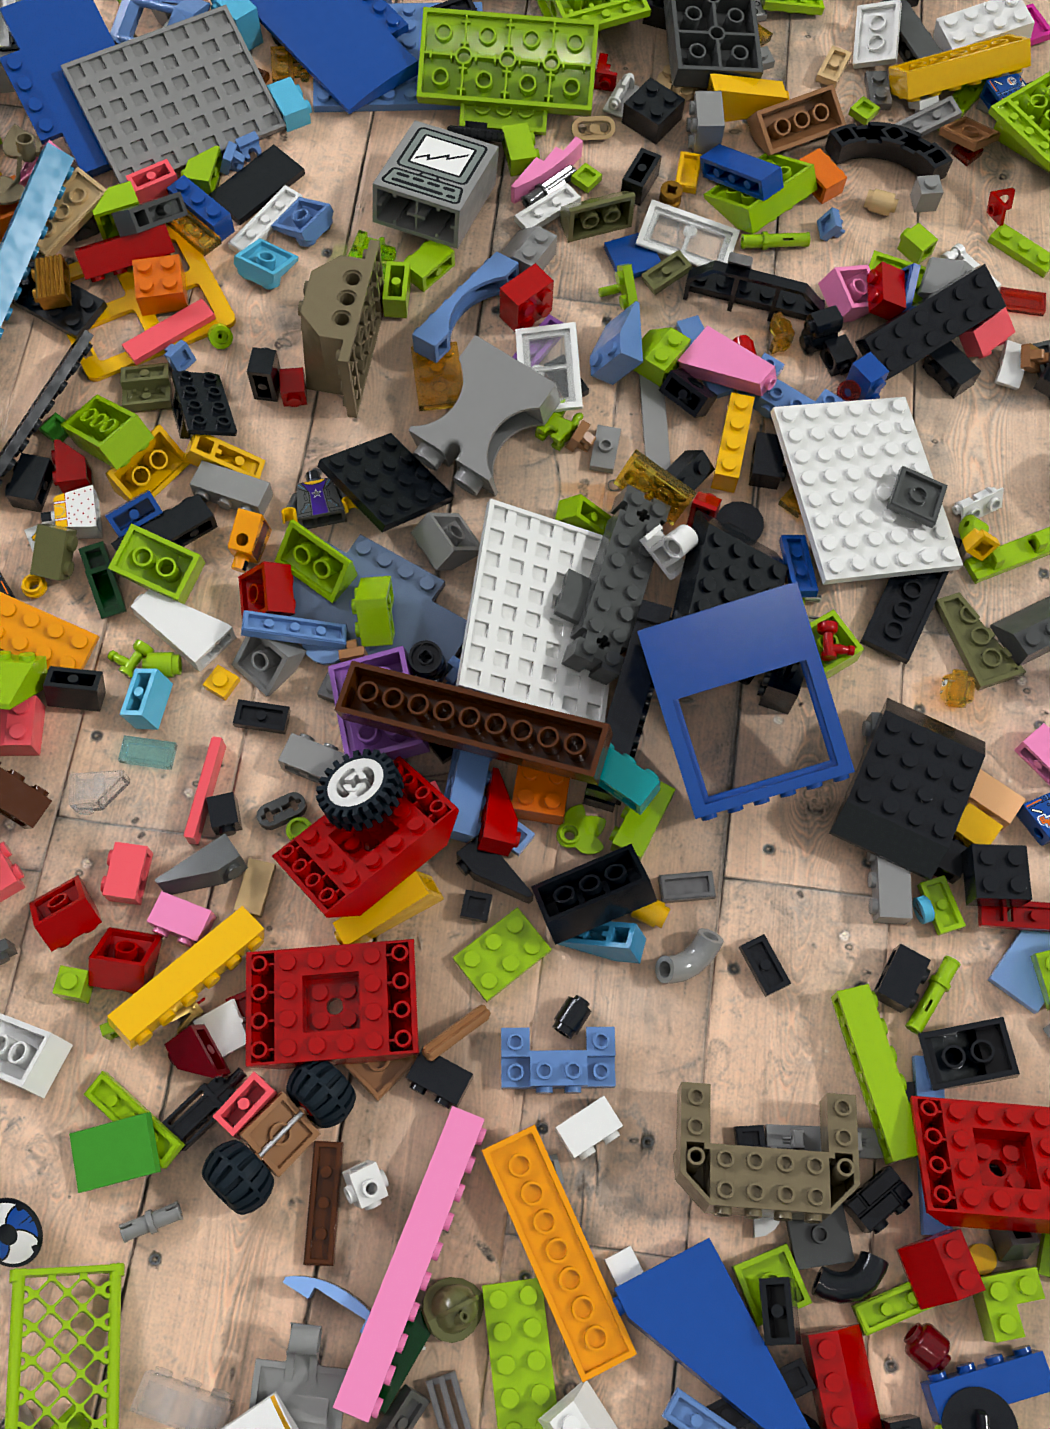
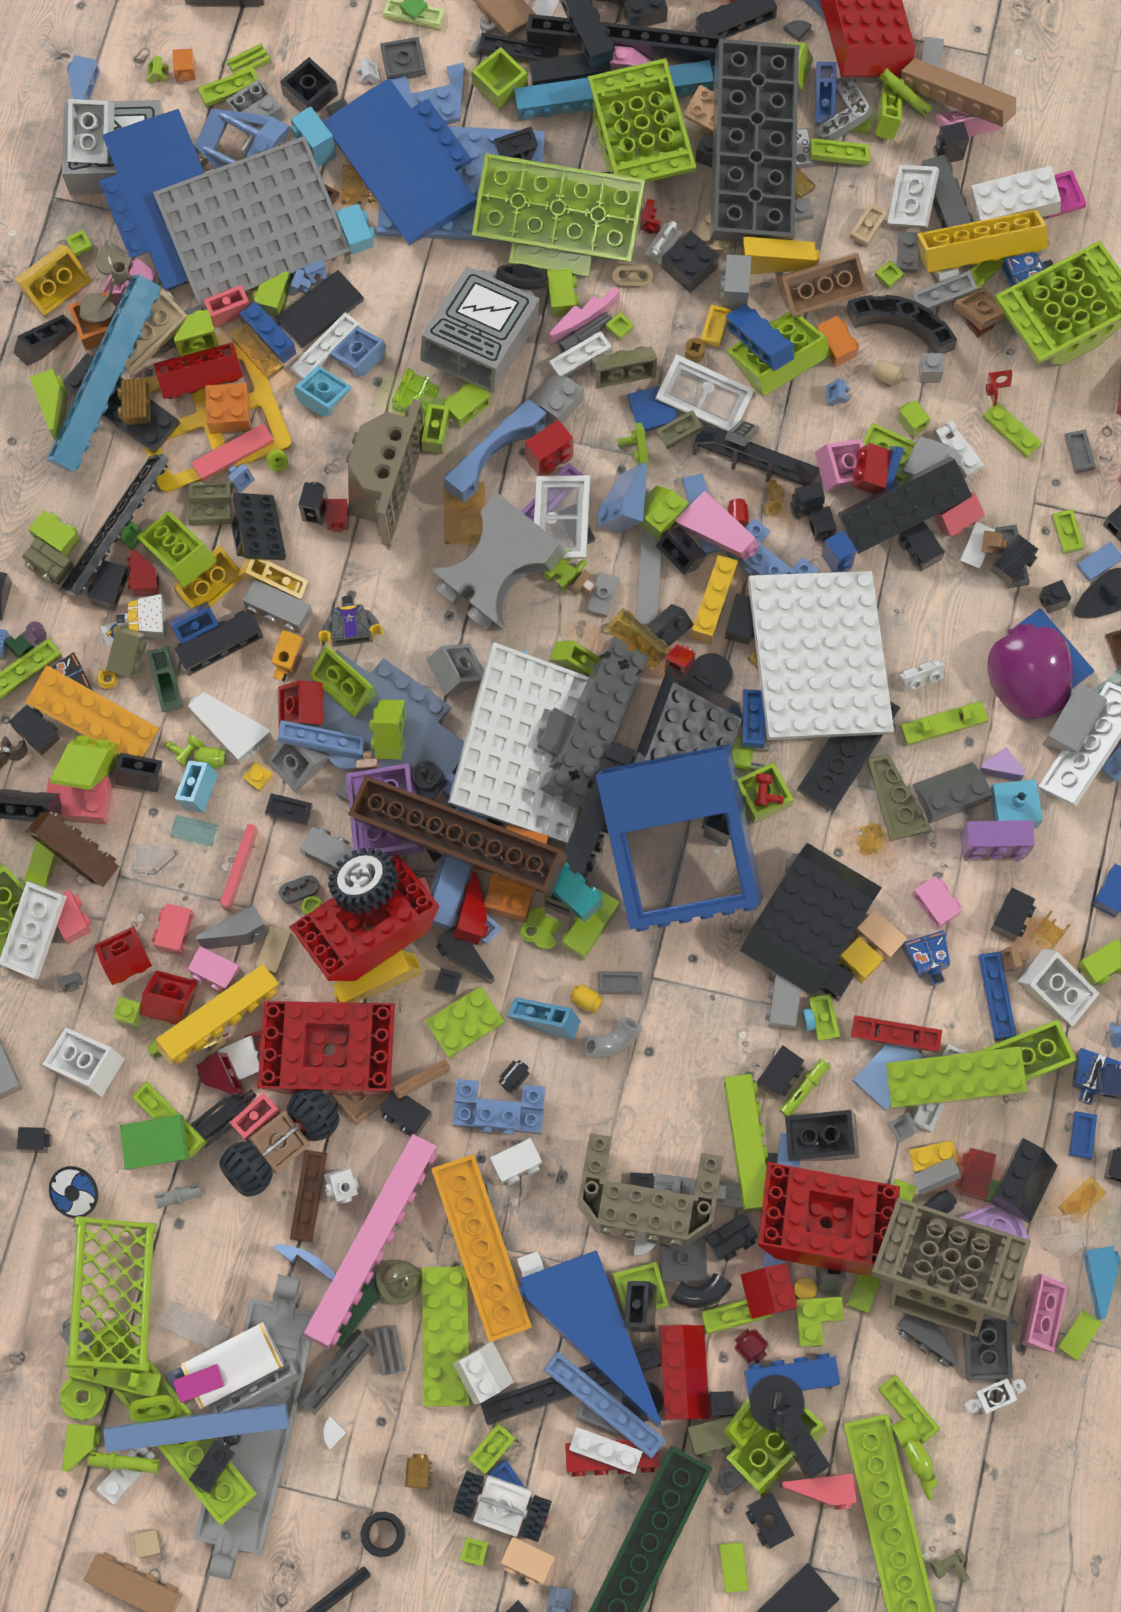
camera: 10 degrees right, 5 degrees up
lime slope [108,523,205,604] -> none
dark grey slope [111,191,188,237] -> none
black brick [206,792,243,836] -> none
black plate [317,433,454,532] -> none
black brick [531,844,657,945] -> none
black brick [621,147,662,206] -> none
white pin [639,524,698,581] -> none
black plate [739,934,791,997] -> none
lime pin [741,231,810,250] -> none
clear red plate [837,380,861,401] -> none
dark grey plate [887,466,948,528] -> none
yellow leg [958,514,1000,561] -> none
black brick [961,844,1032,907] -> none
clear red tile [999,287,1046,316] -> none

